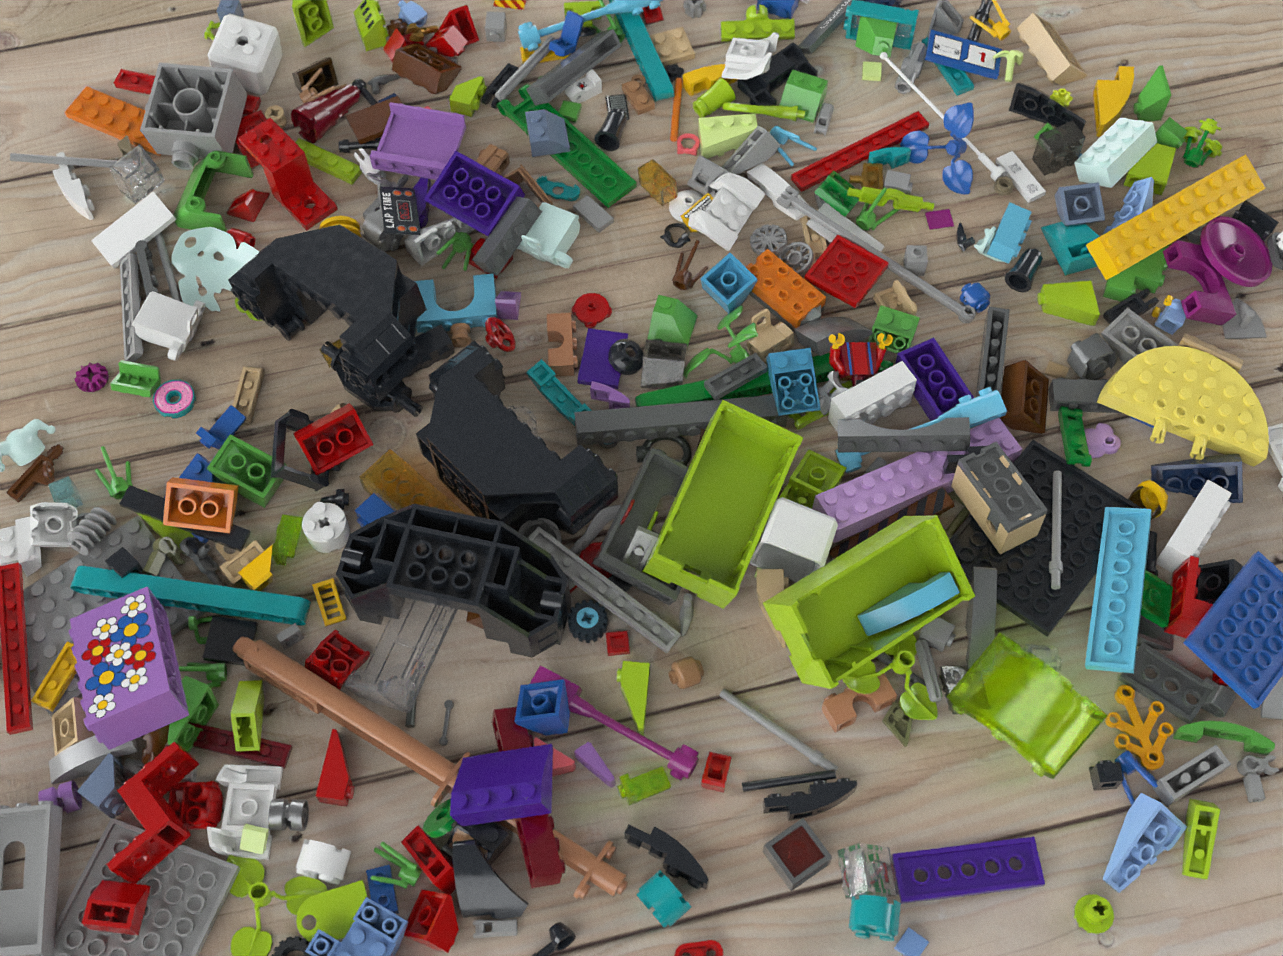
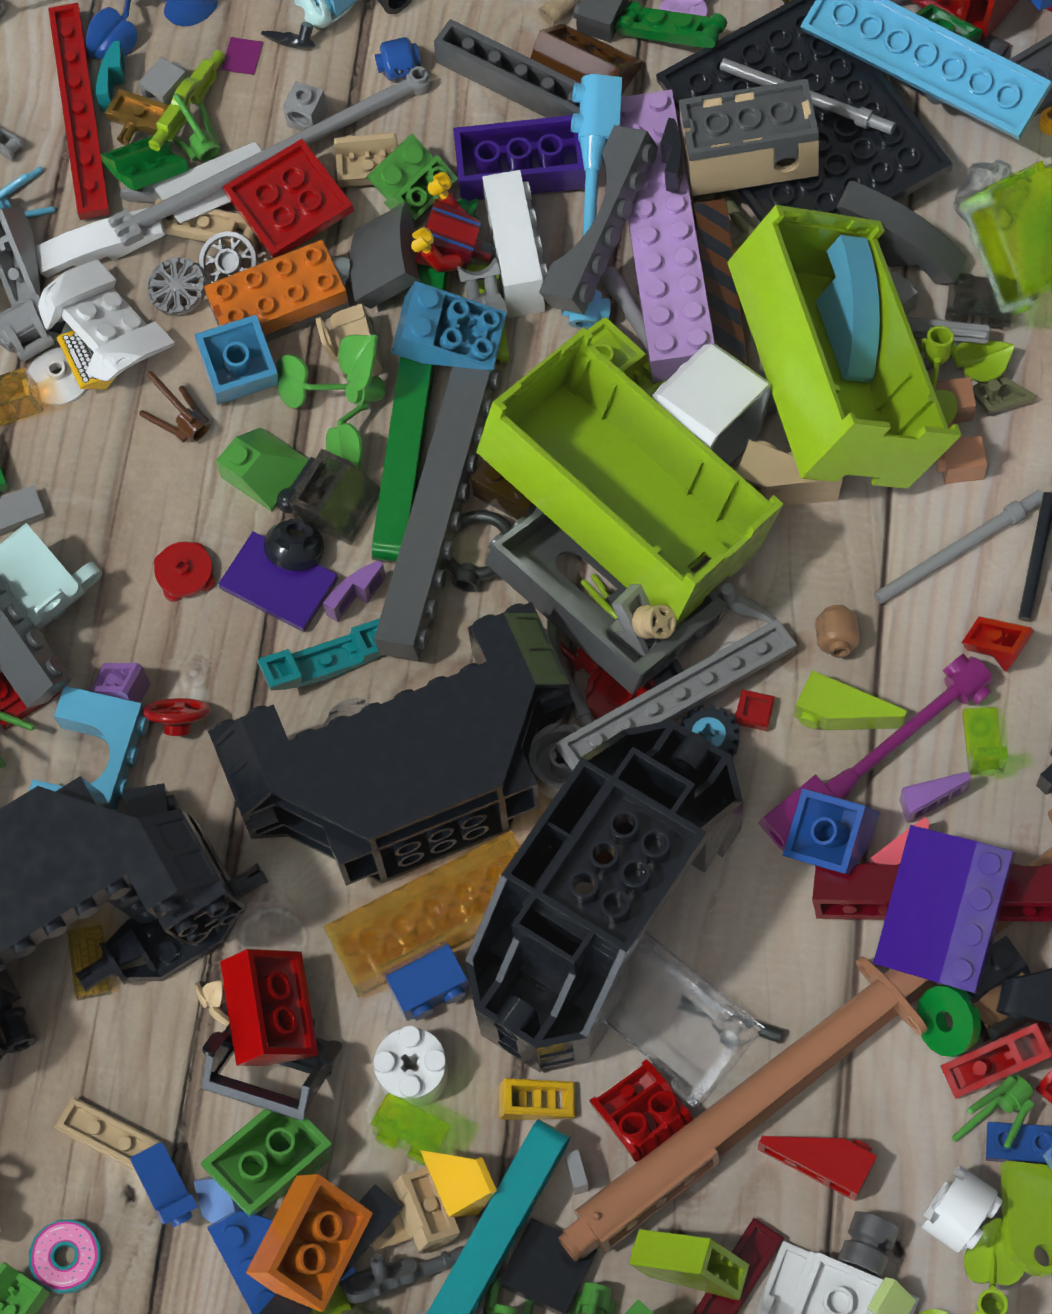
camera: 65 degrees left, 5 degrees up
black plate [320,489,349,510] -> none
dark grey hinge [439,700,454,746] -> none
medium nougat wheel [450,323,471,348] -> none
nougat arch [547,313,578,377] -> none
black piece [660,223,691,248] -> none
dark grey plate [704,353,768,401] -> none
none -> tan wheel [632,605,676,639]

